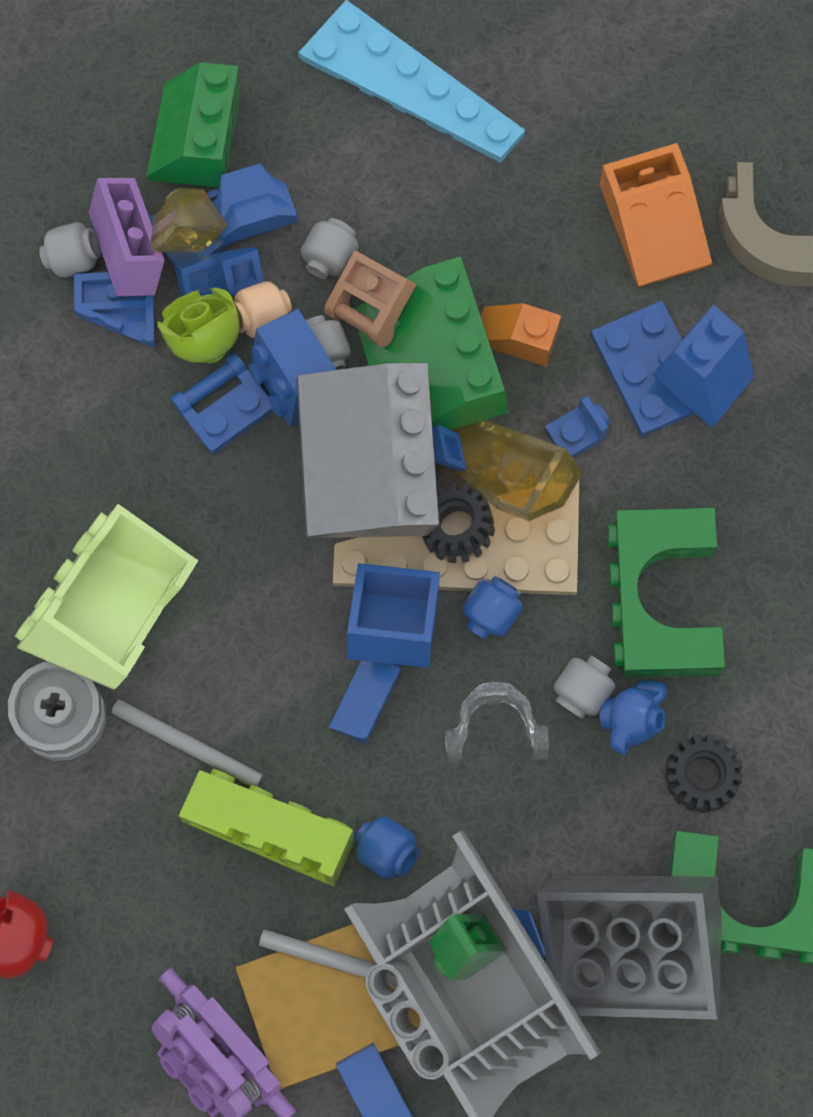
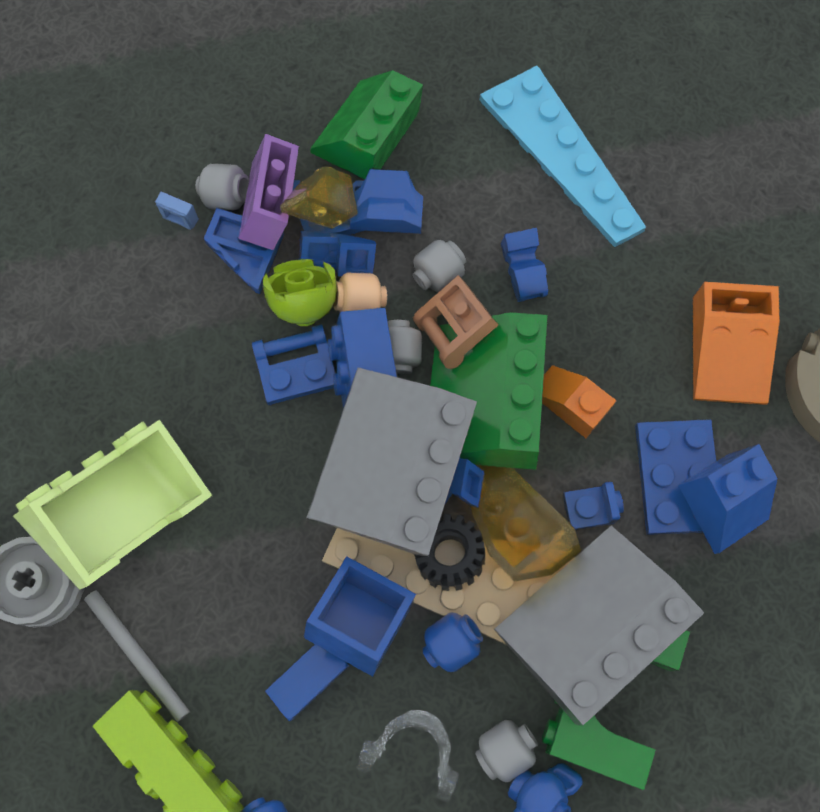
camera: 20 degrees right, 0 degrees up
none -> medium blue tile [155,192,199,230]
none -> flat silver slope [494,525,704,725]
none -> blue leg [501,228,548,302]

